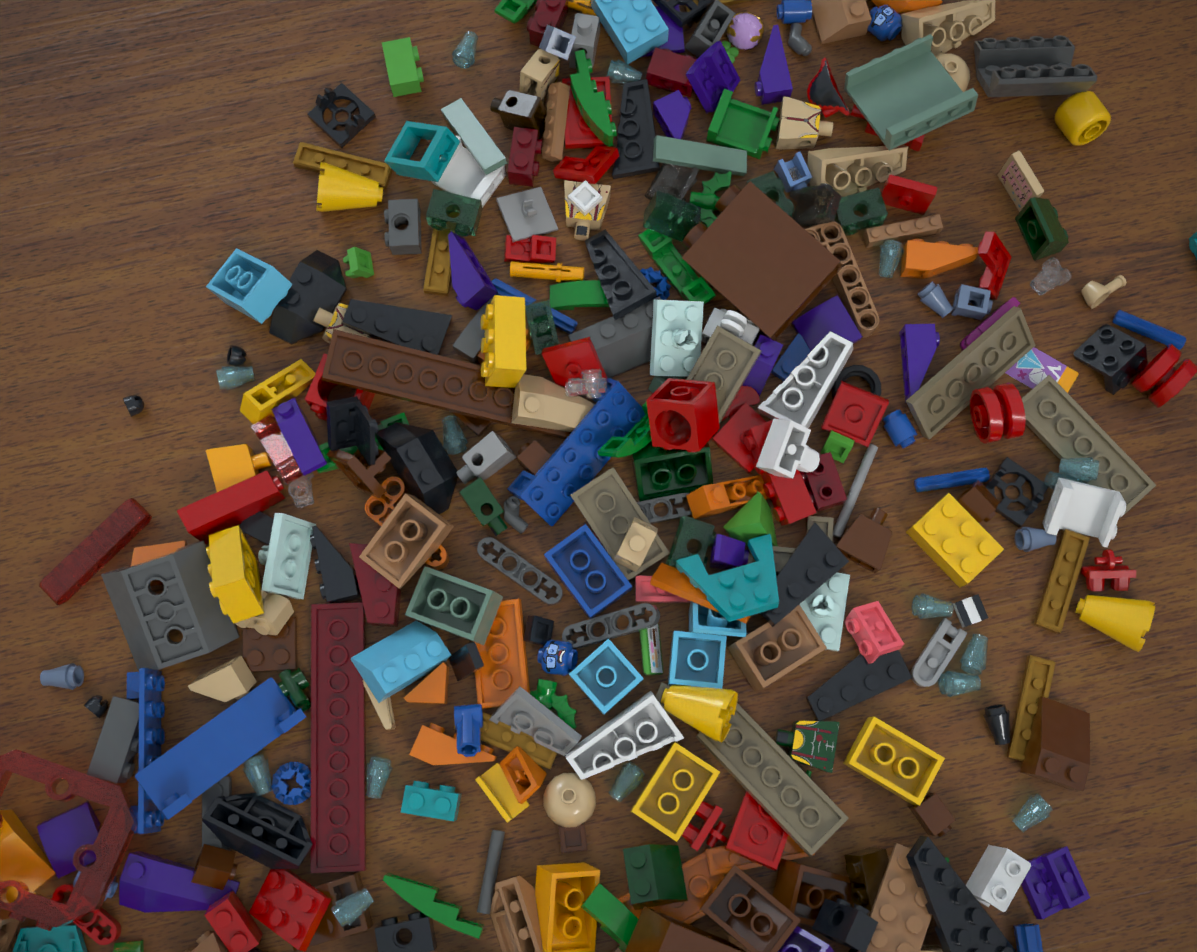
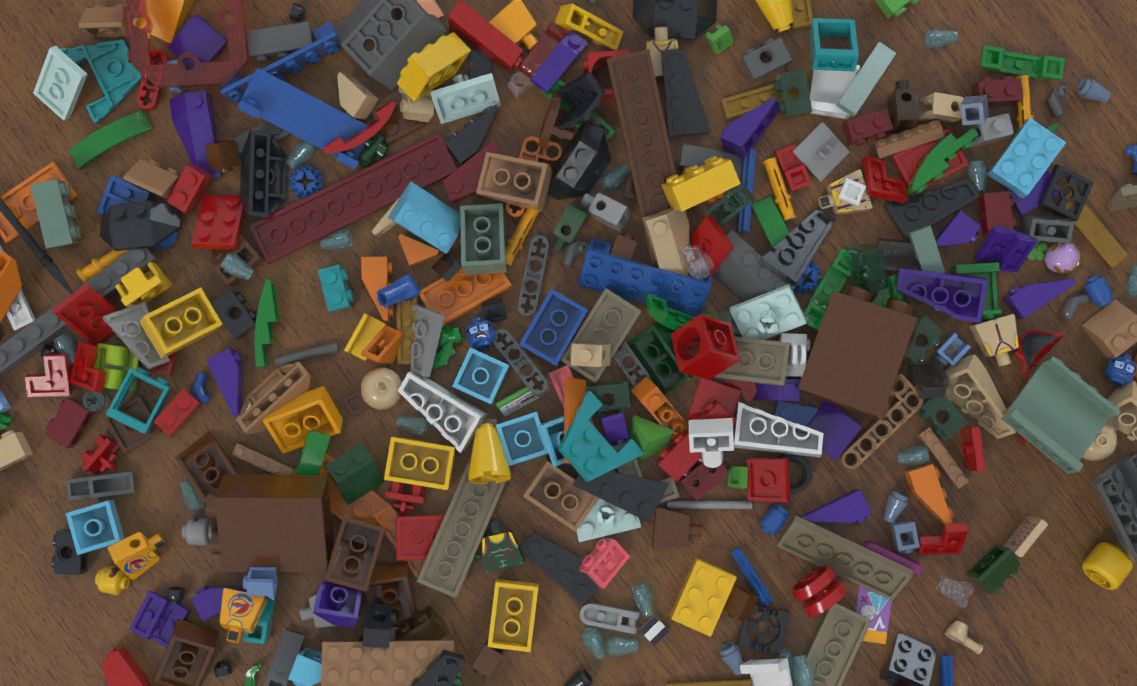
camera: 70 degrees right, 10 degrees up
none -> red slope [322,99,396,153]
none -> light orange pin [506,208,540,266]
none -> dark purple wedge [897,268,988,323]

